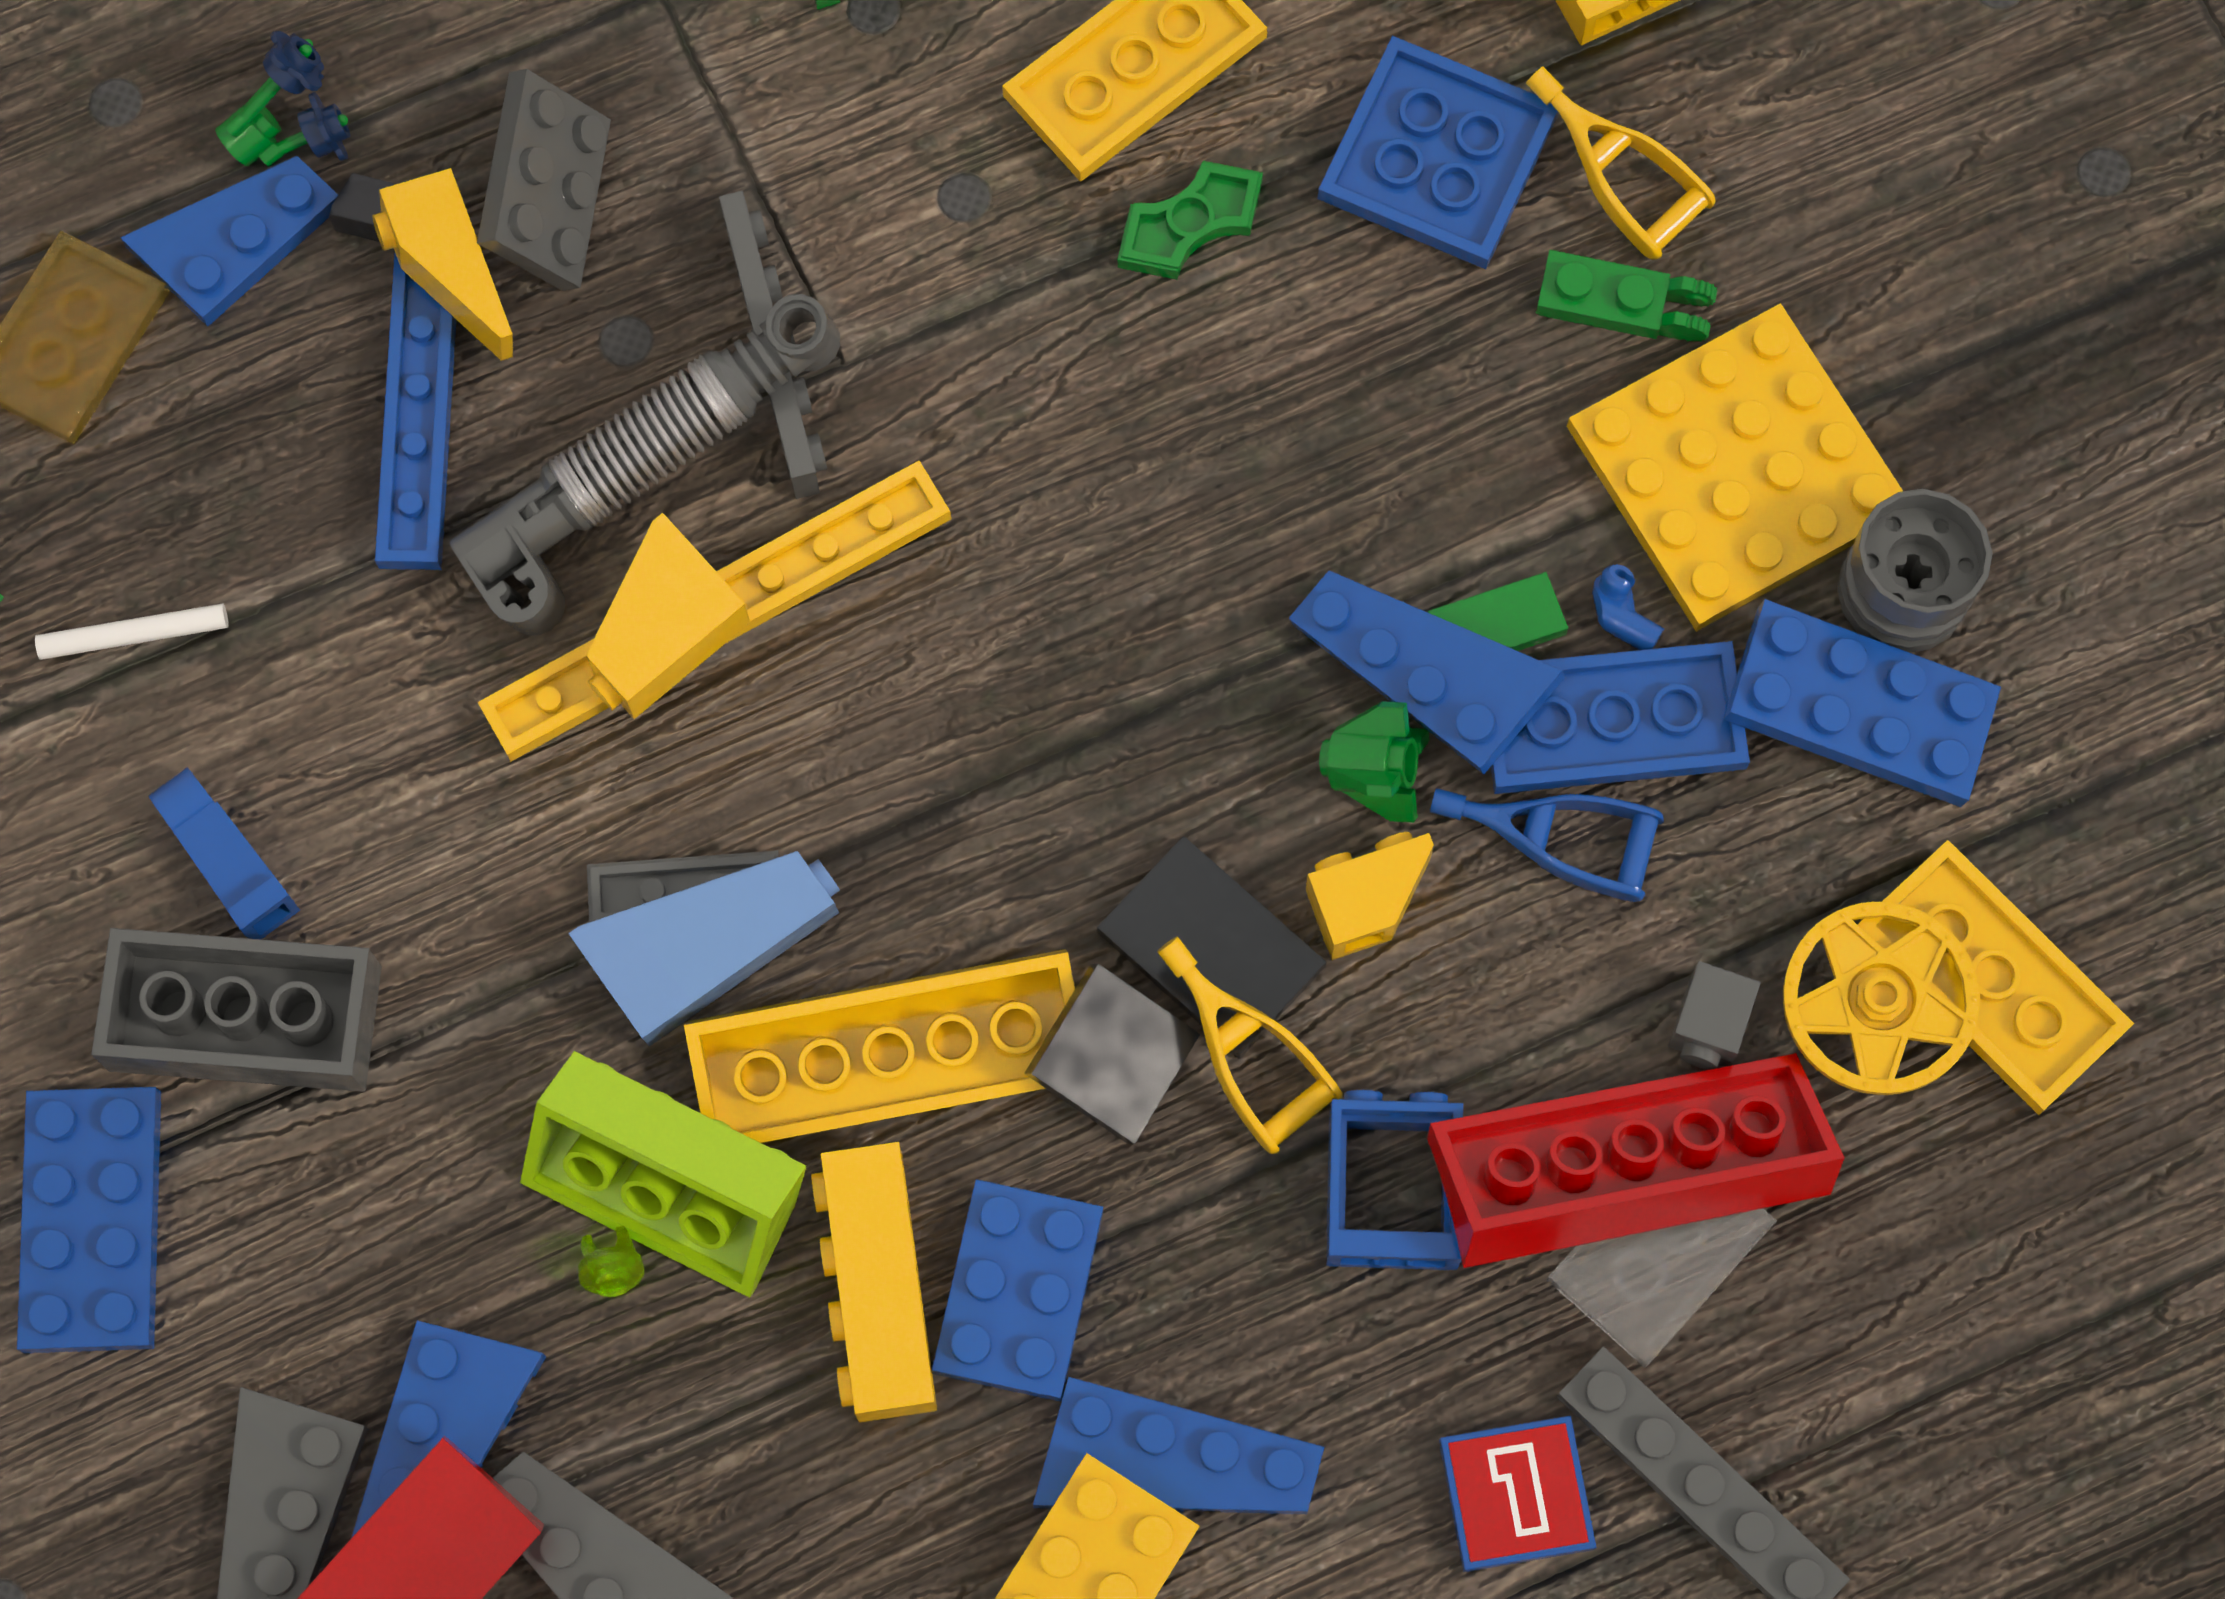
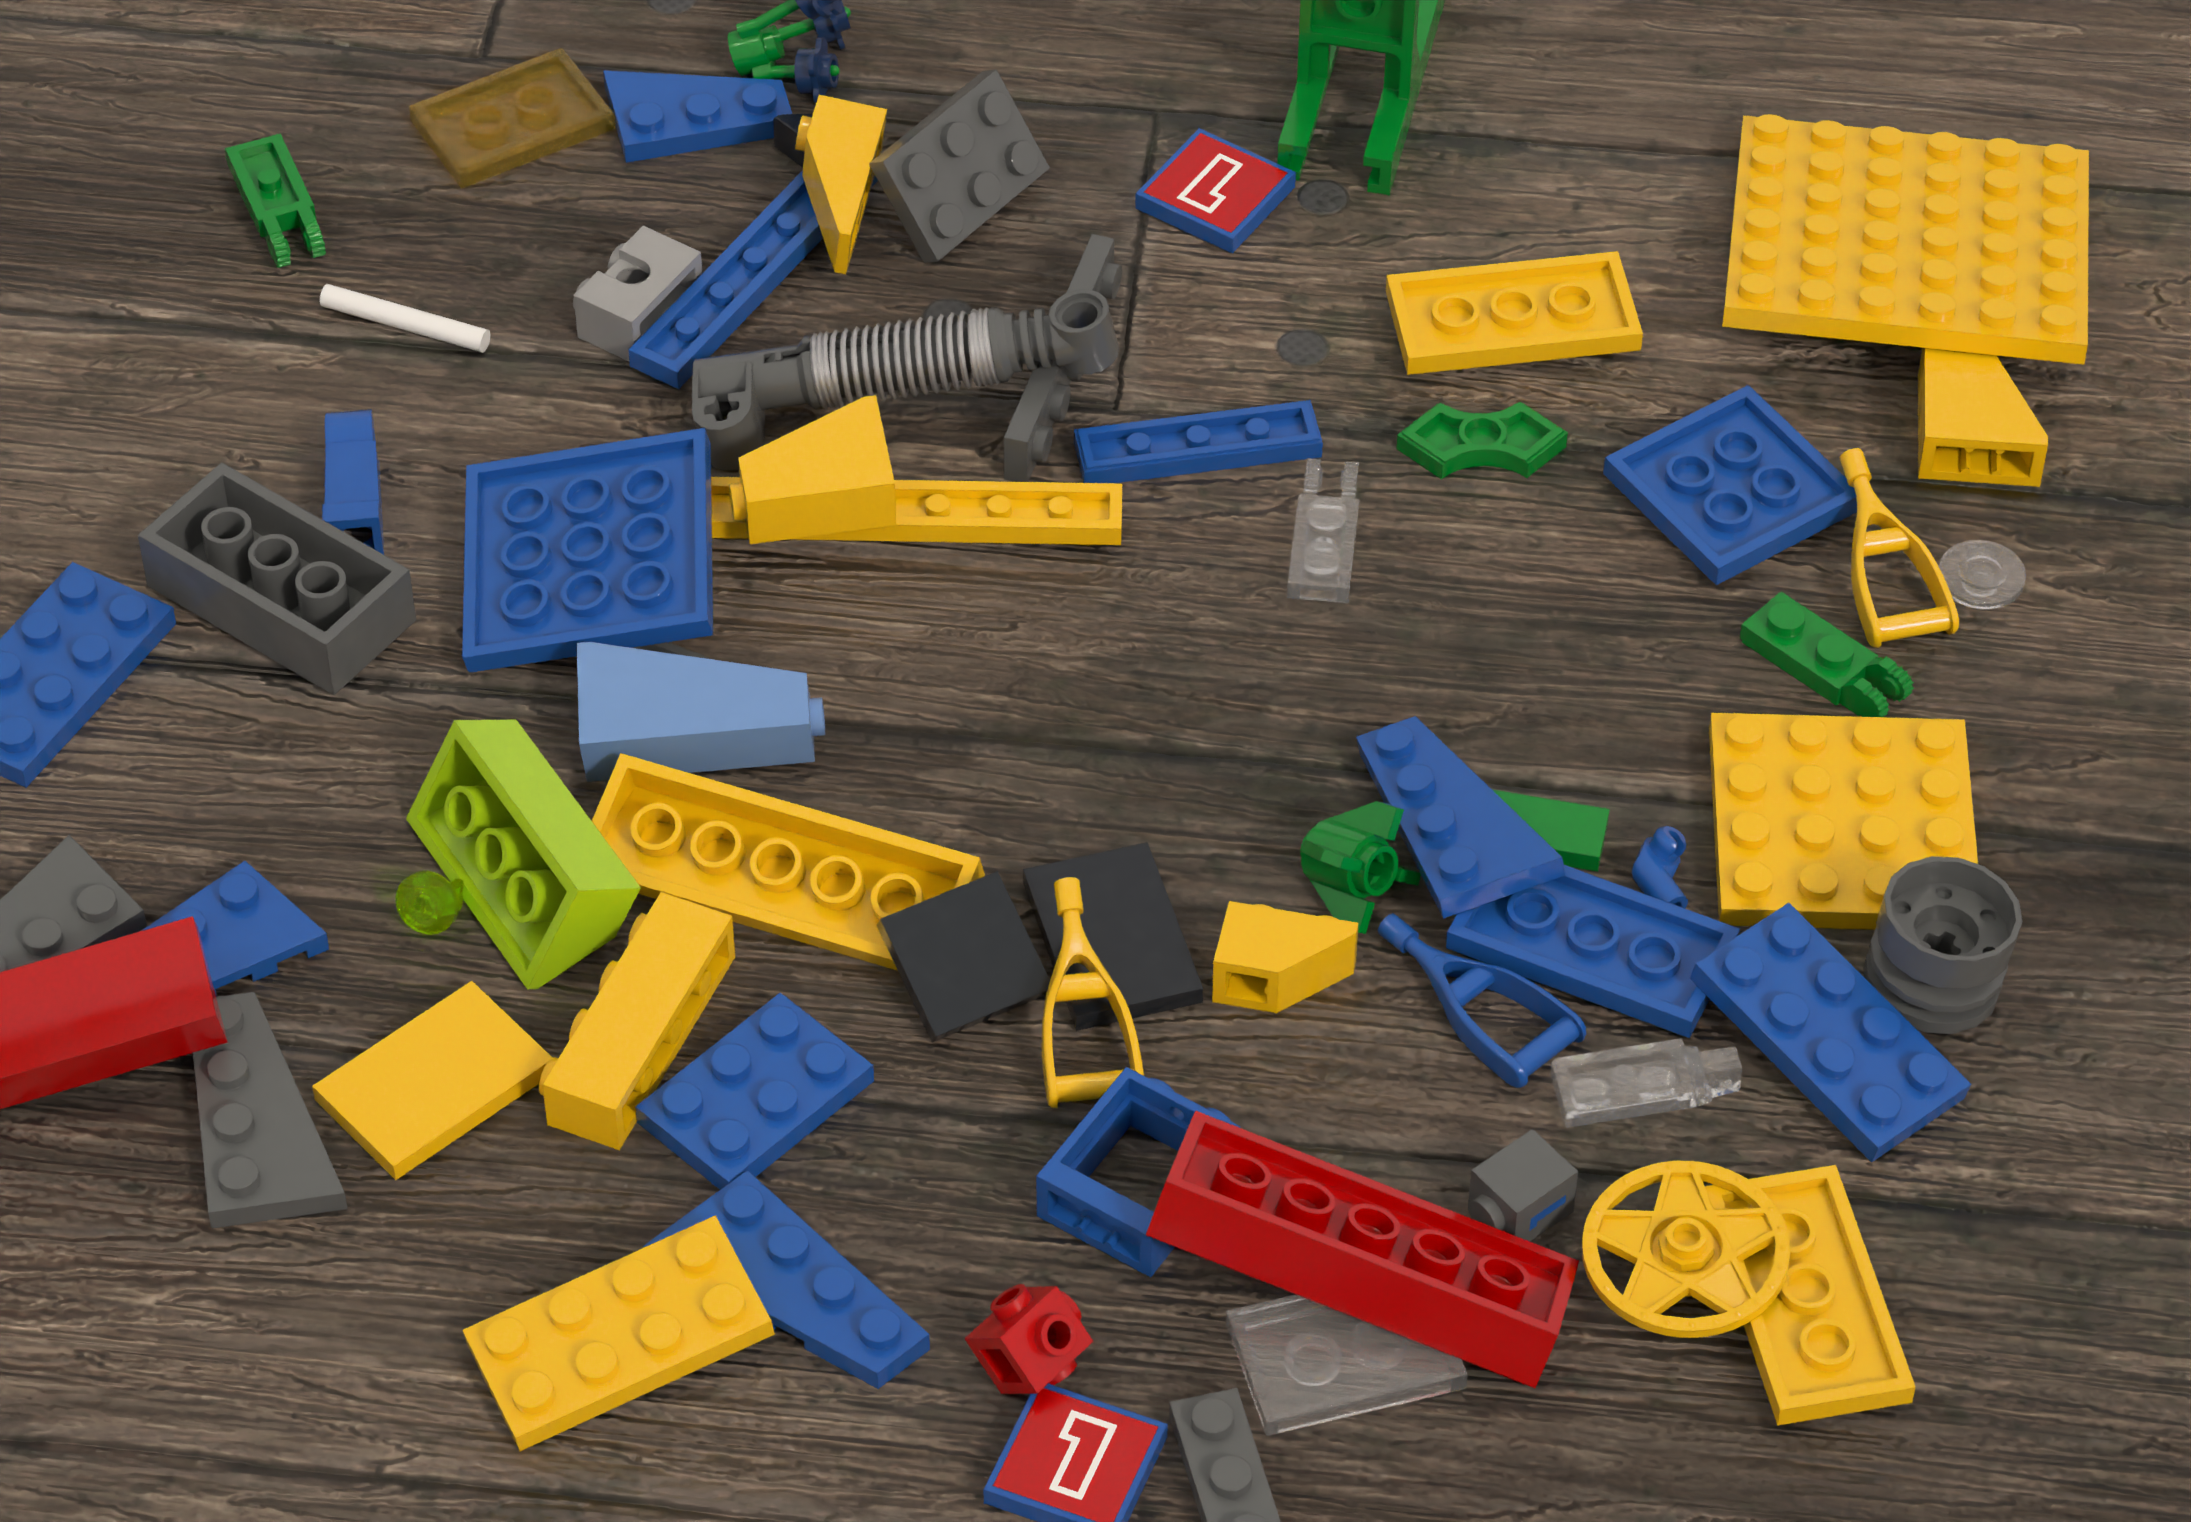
camera: 30 degrees right, 25 degrees down
none -> yellow tile [312,981,552,1180]
none -> blue plate [462,428,713,673]
none -> light grey brick [573,226,702,362]
none -> red brick [964,1284,1093,1394]
none -> blue tile [1074,400,1323,483]
none -> tile [1135,128,1296,254]
none -> clear hinge [1287,458,1360,603]
none -> clear hinge [1550,1038,1742,1128]
none -> clear piece [1939,540,2026,610]

